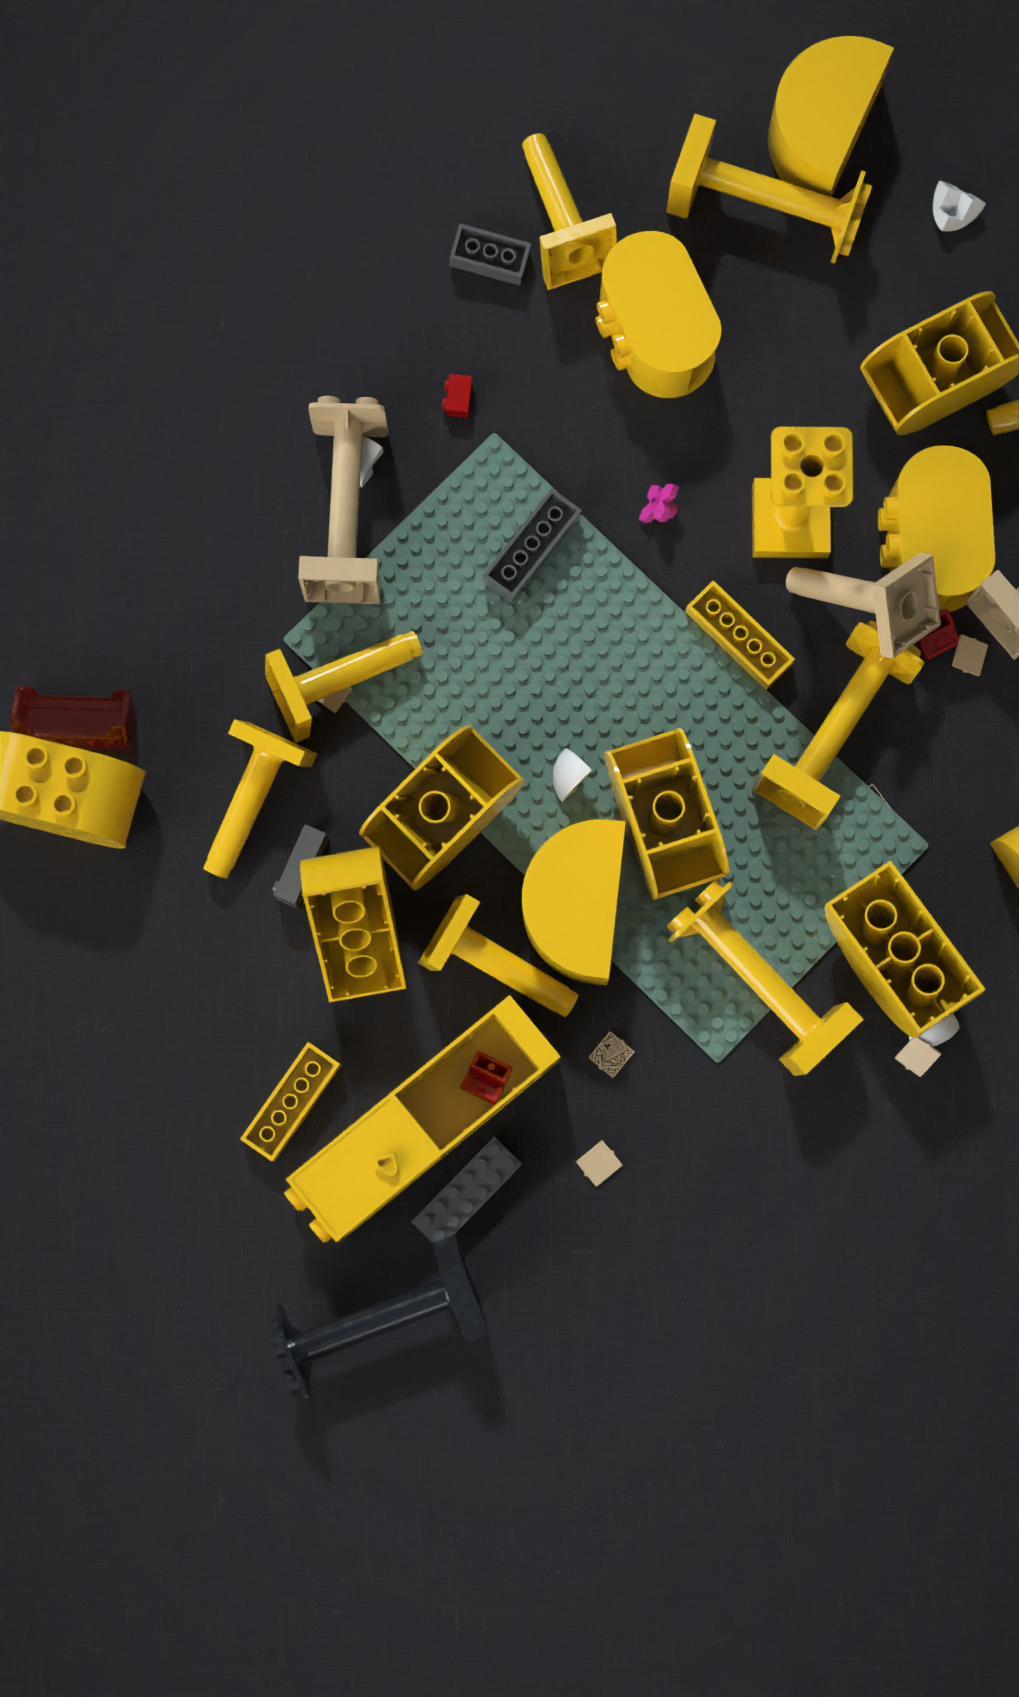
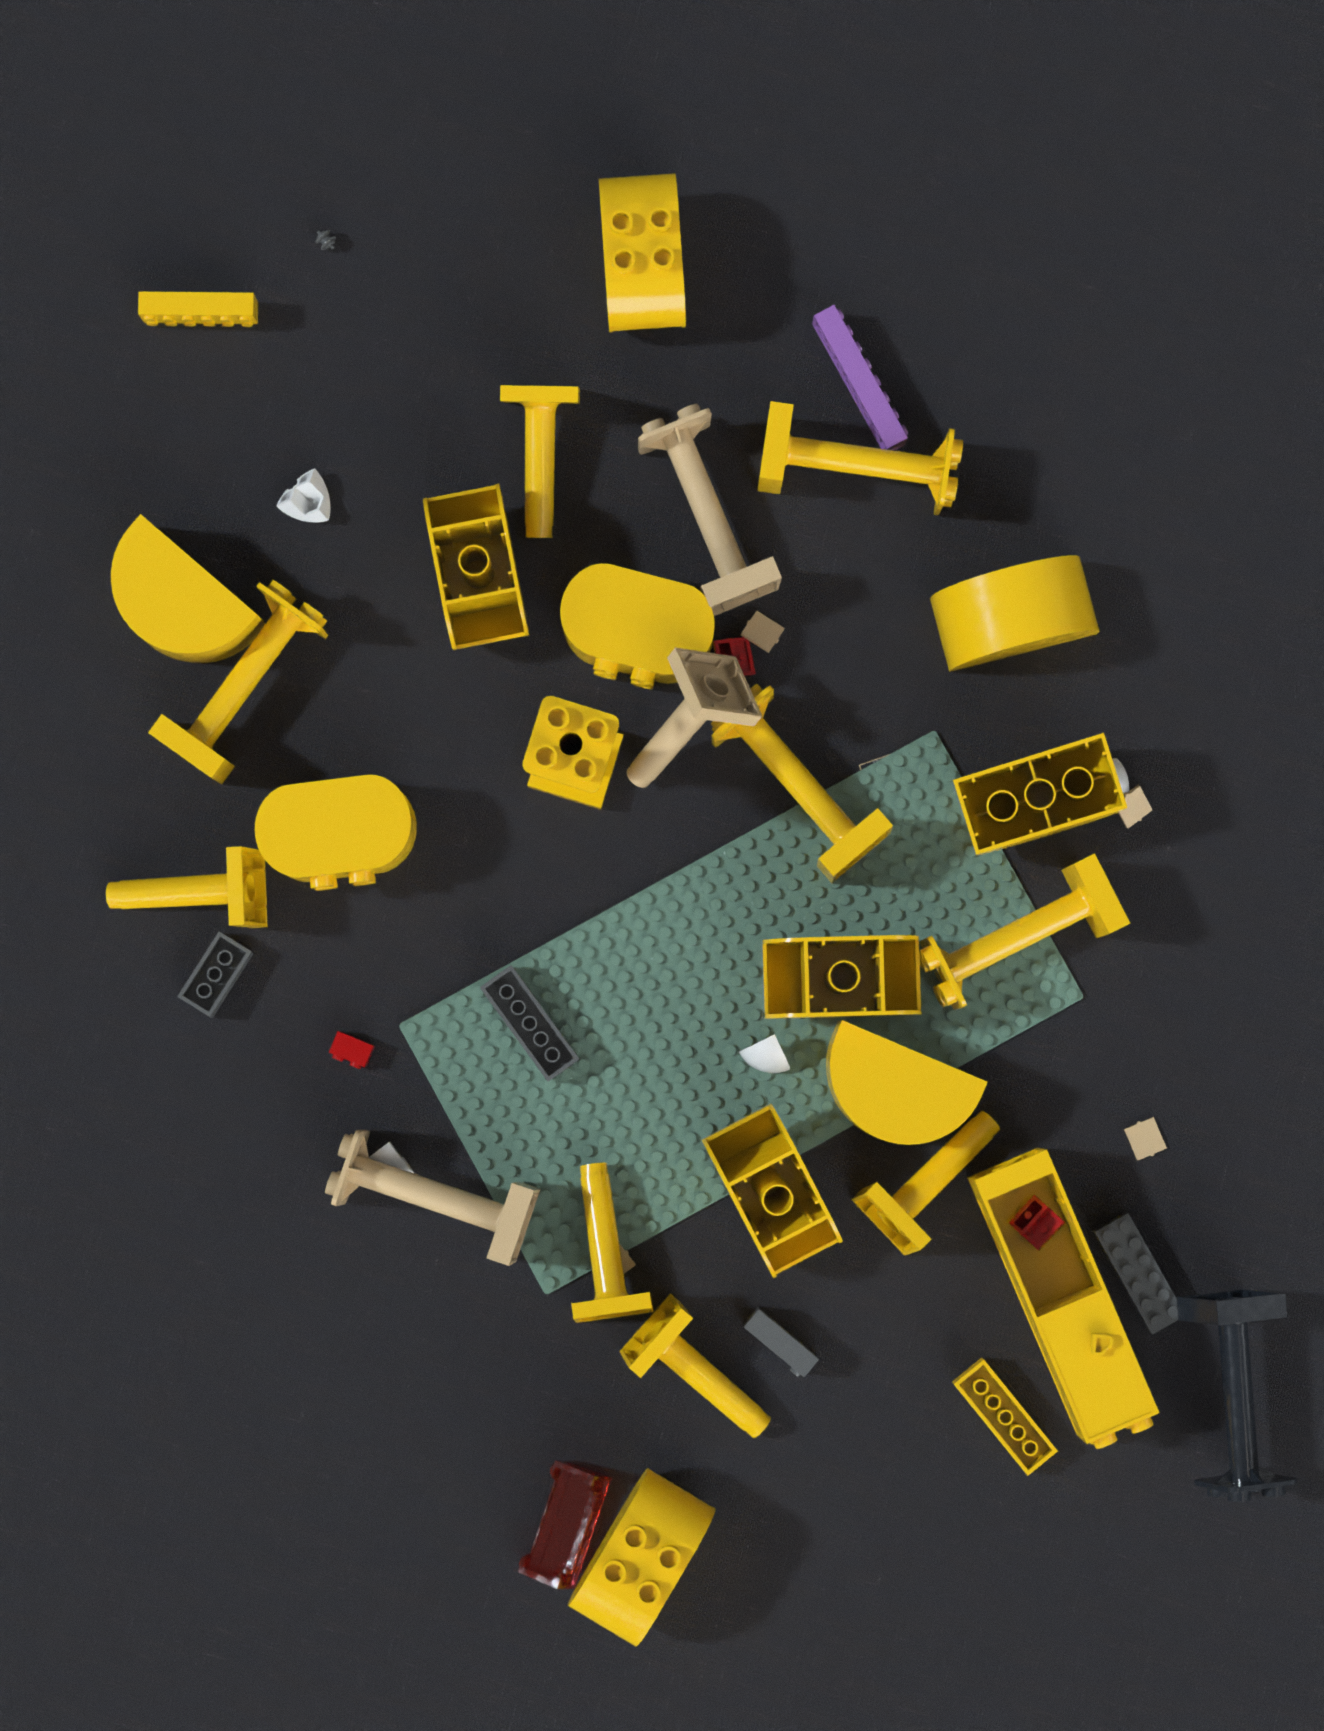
camera: 75 degrees left, 5 degrees up
yellow brick [300,846,406,1002] -> none
tan piece [588,1032,634,1078] -> none
dark pink plant [639,484,679,523] -> none
yellow brick [685,580,795,690] -> none

